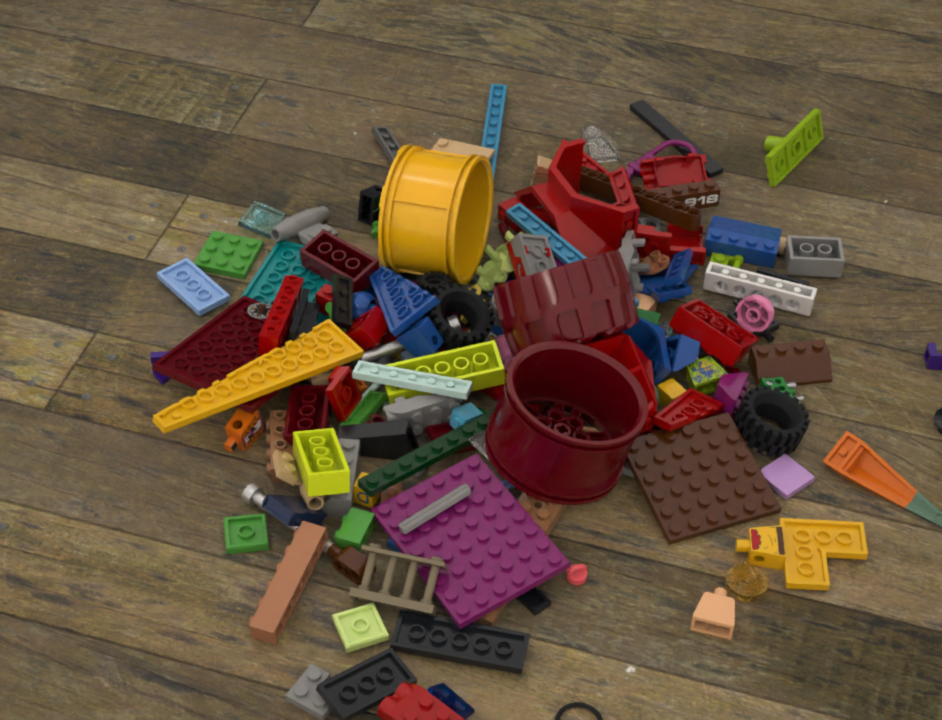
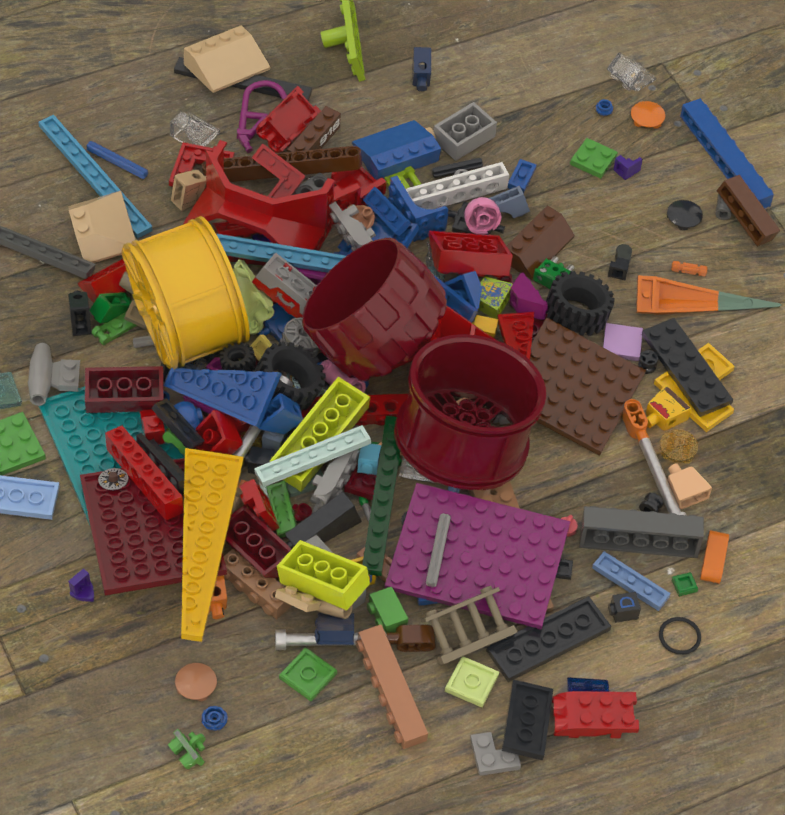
camera: 45 degrees left, 10 degrees up
none -> blue axle [87,141,148,179]
none -> bright green hips [168,729,206,770]
none -> nougat dish [175,663,217,702]
none -> tan slope [184,25,270,93]
none -> blue plate [201,706,227,731]
none -> blue bracket [388,176,448,242]
none -> dark blue torso [412,47,431,91]
none -> sand blue arch [488,186,530,218]
none -> blue plate [508,159,537,194]
none -> bright green plate [570,138,618,179]
none -> dark grey brick [579,506,704,558]
none -> medium blue plate [592,551,671,611]
none -> black leg [608,244,632,280]
none -> black brick [608,592,641,623]
none -> piece [622,399,687,515]
none -> black wheel [638,350,658,374]
none -> black wheel [639,493,664,513]
none -> black plate [641,318,733,417]
none -> orange axle [671,261,708,277]
none -> green tile [671,572,698,597]
none -> orange beam [700,530,729,584]

